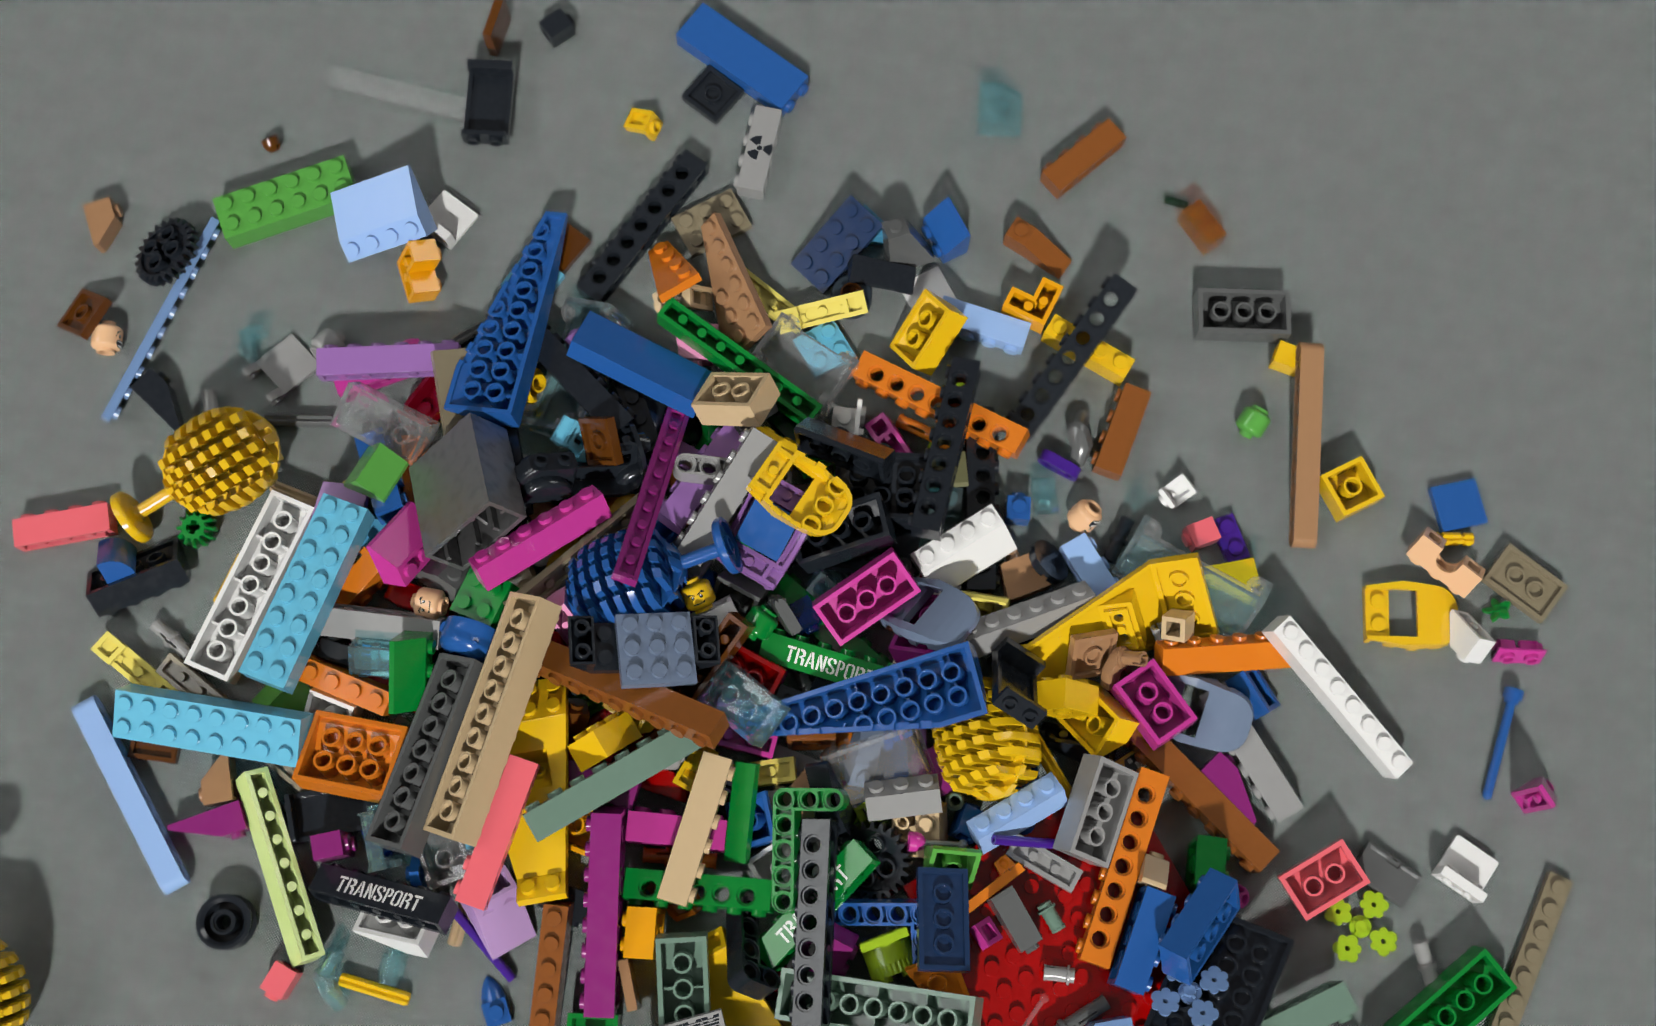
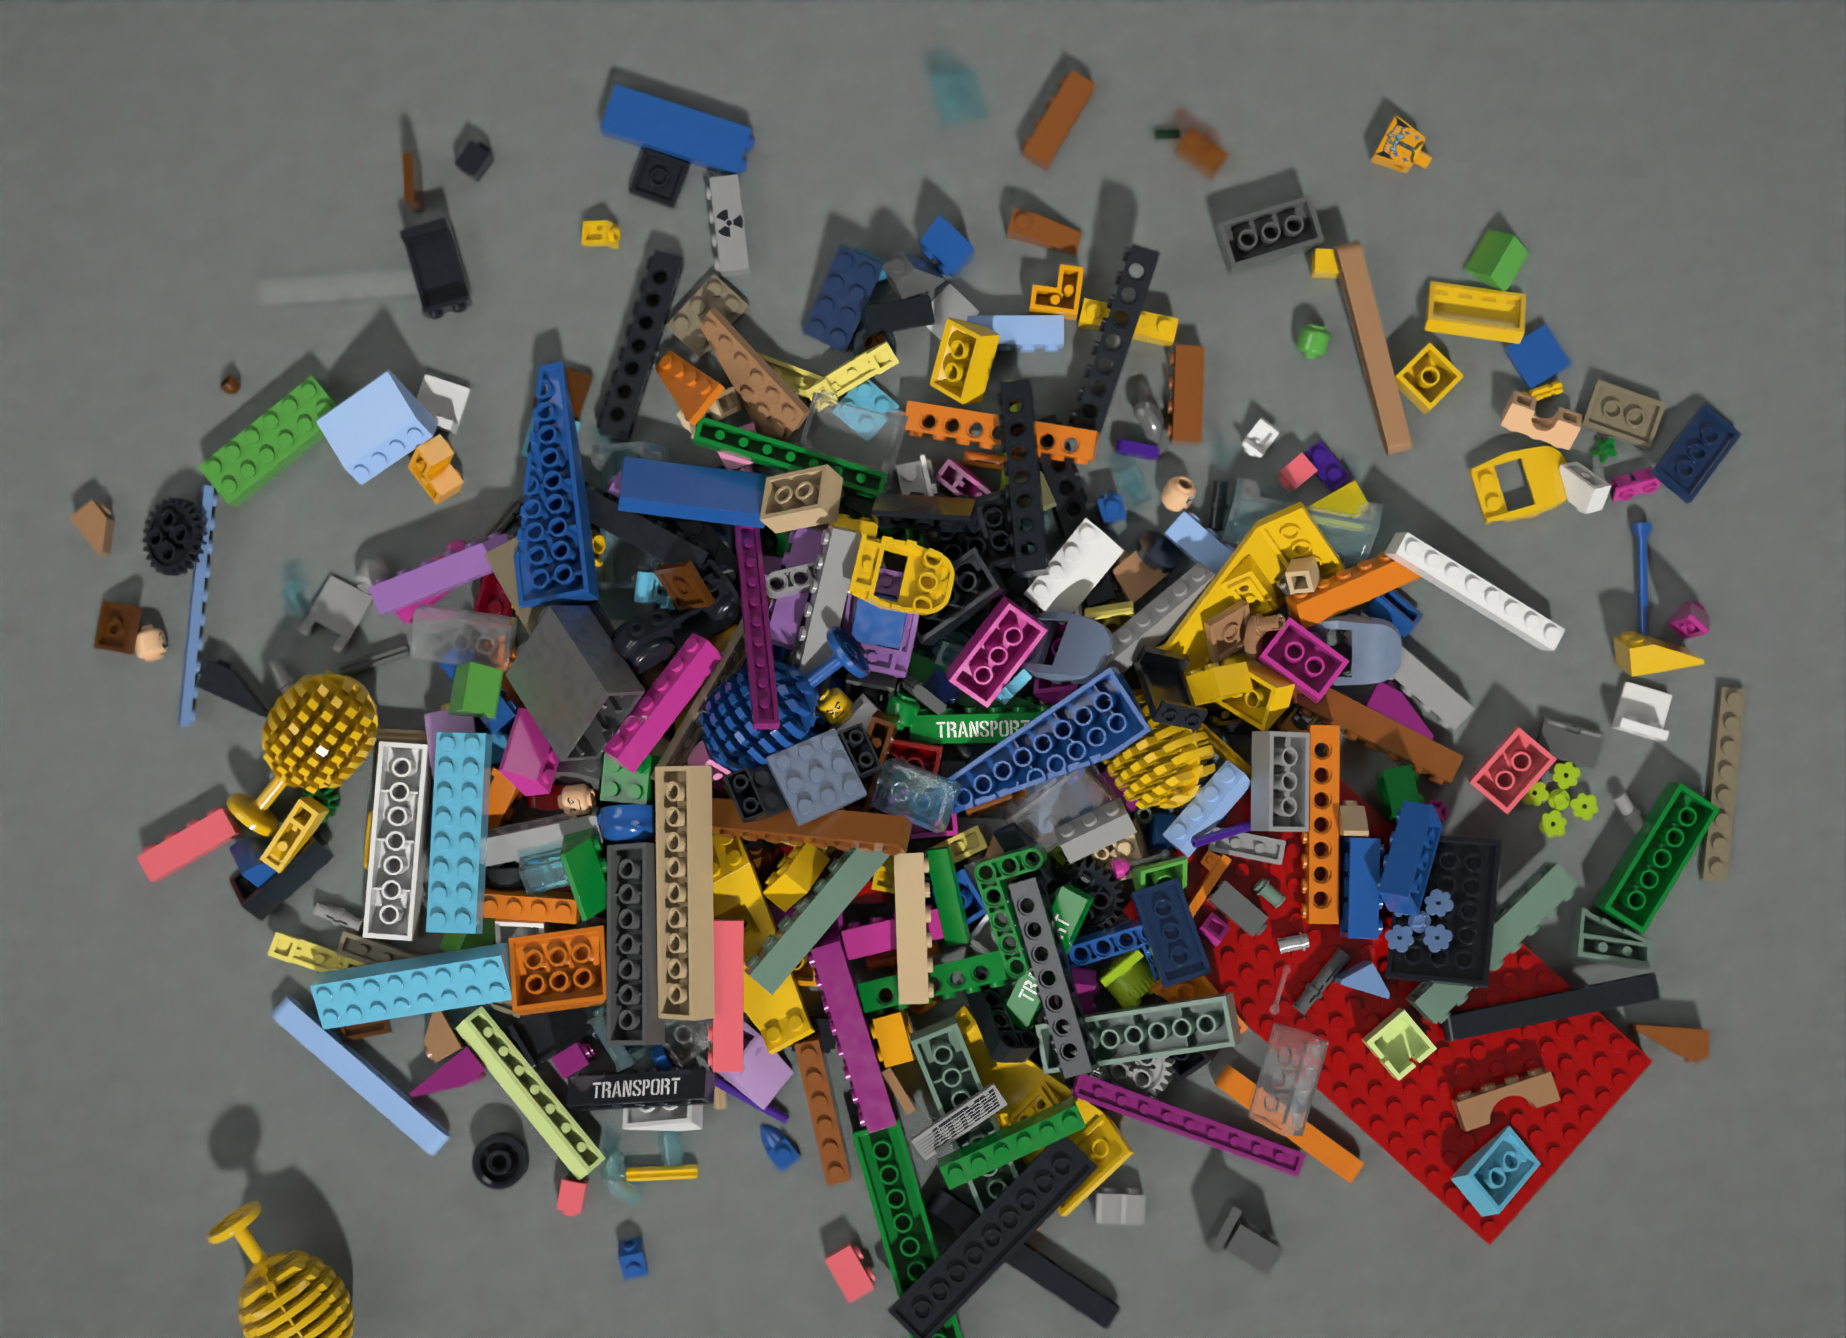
camera: 15 degrees left, 10 degrees up
none -> yellow slope [260,796,329,873]
none -> medium azure piece [995,668,1033,705]
none -> light orange torso [1370,115,1433,173]
none -> yellow slope [1424,281,1526,344]
none -> bright green slope [1464,229,1529,292]
none -> yellow slope [1614,631,1704,677]
none -> dark blue plate [1650,404,1742,504]

